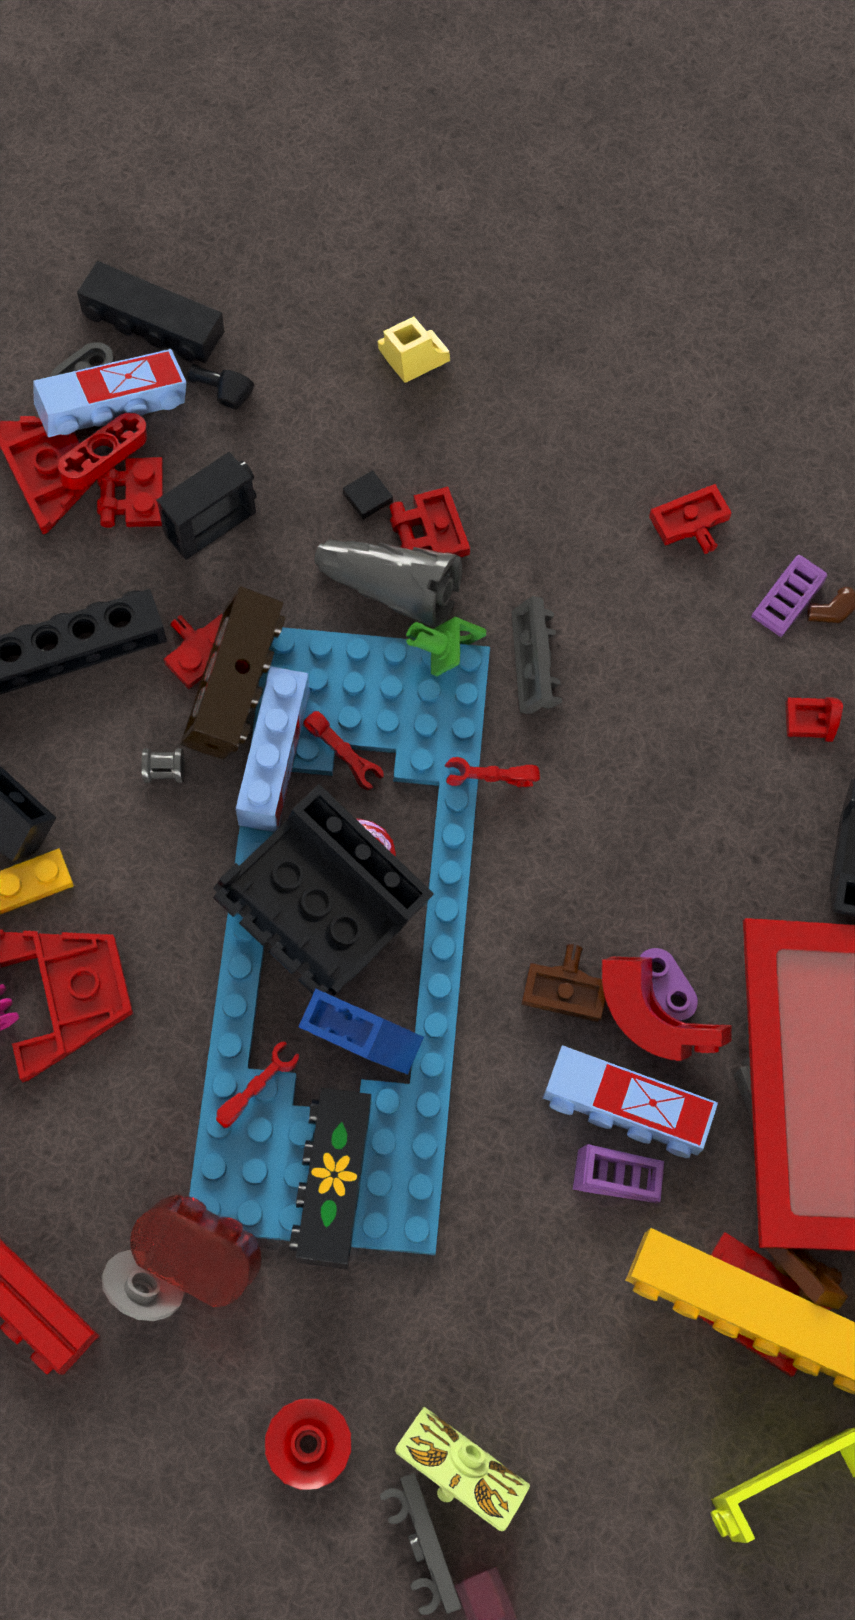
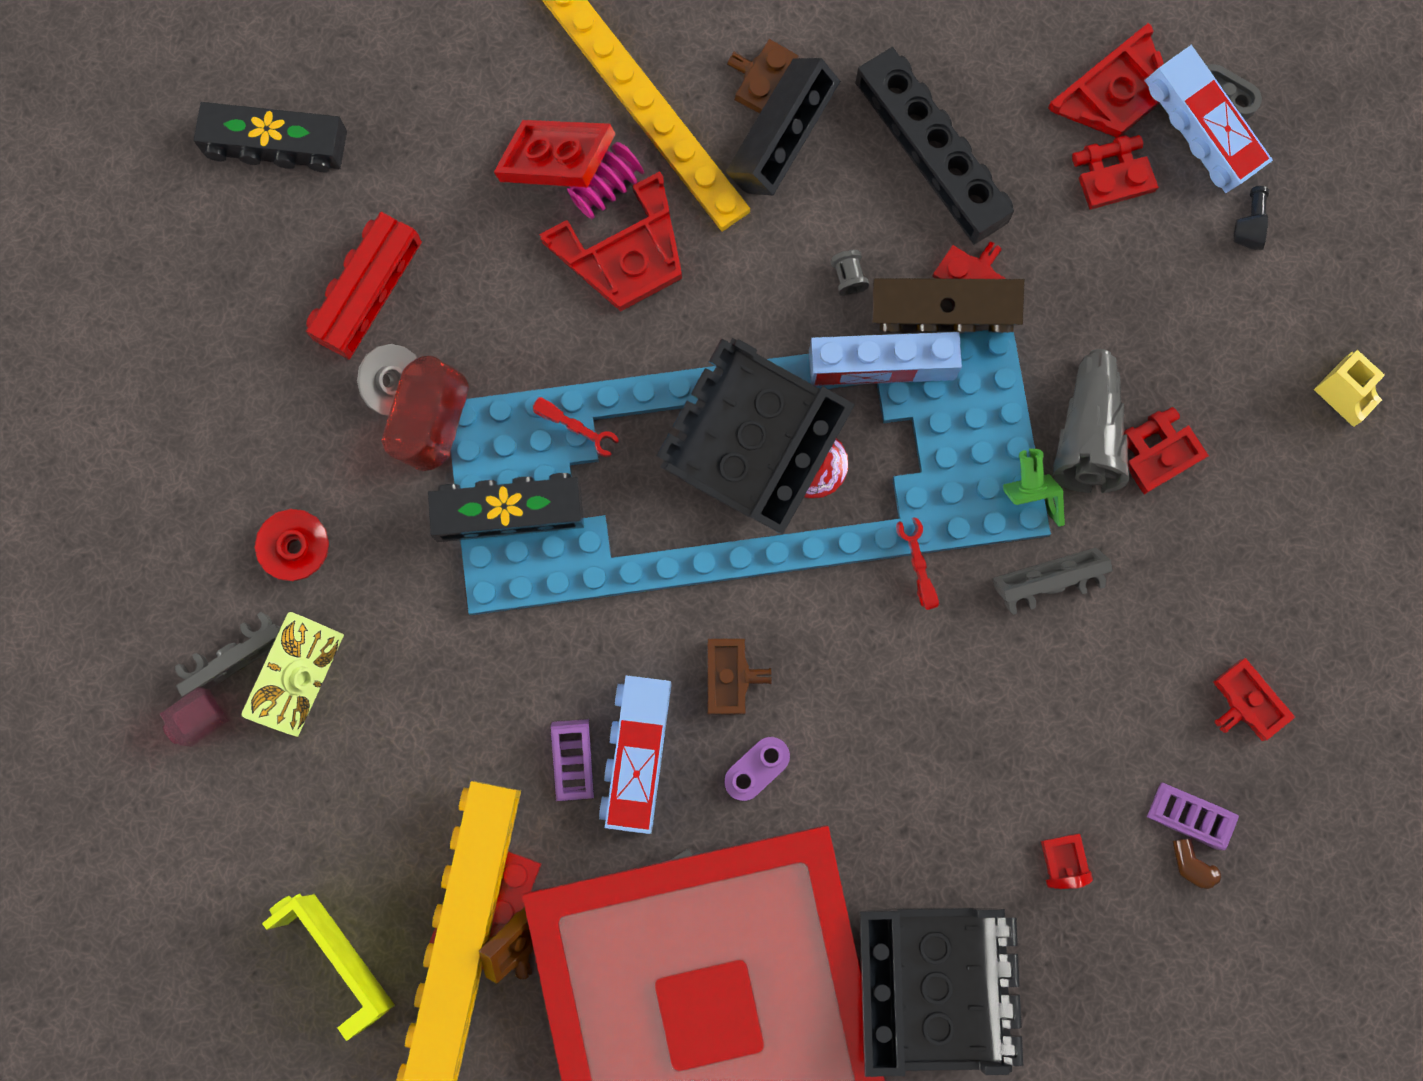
camera: 80 degrees right, 10 degrees up
red beam [58,413,147,490] -> none
black brick [77,261,225,363] -> none
black window [156,452,257,560] -> none
blue window [299,989,424,1075] -> none
red piece [303,711,384,790] -> none
black tile [343,470,393,520] -> none
red arch [602,956,732,1061] -> none

